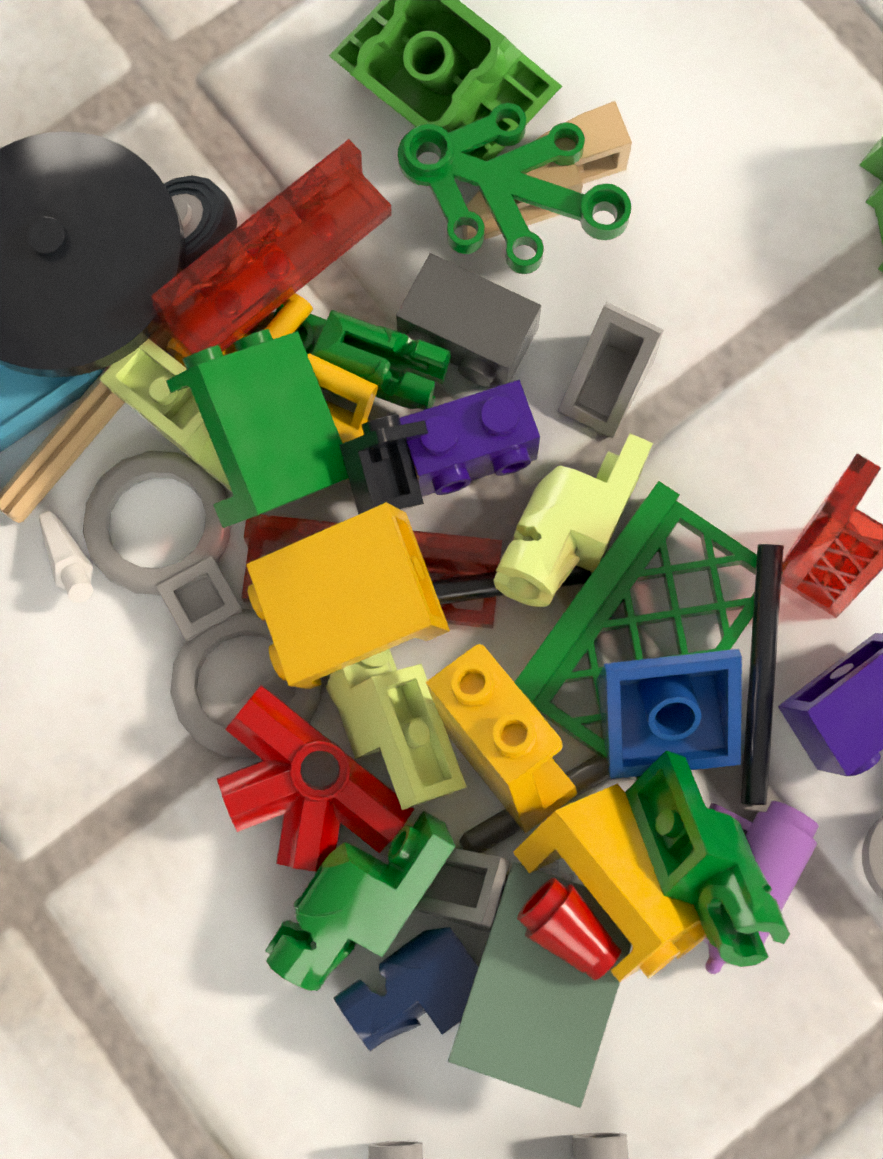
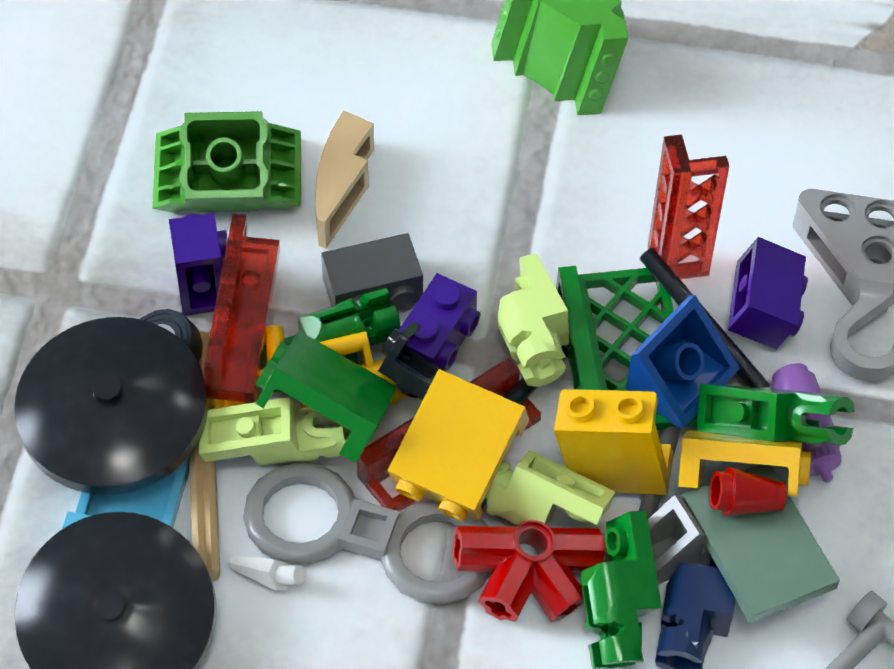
camera: 45 degrees left, 20 degrees down
green plant [398,103,631,274] -> none
light grey slope [558,302,664,438] -> none
none -> dark purple brick [169,213,233,316]

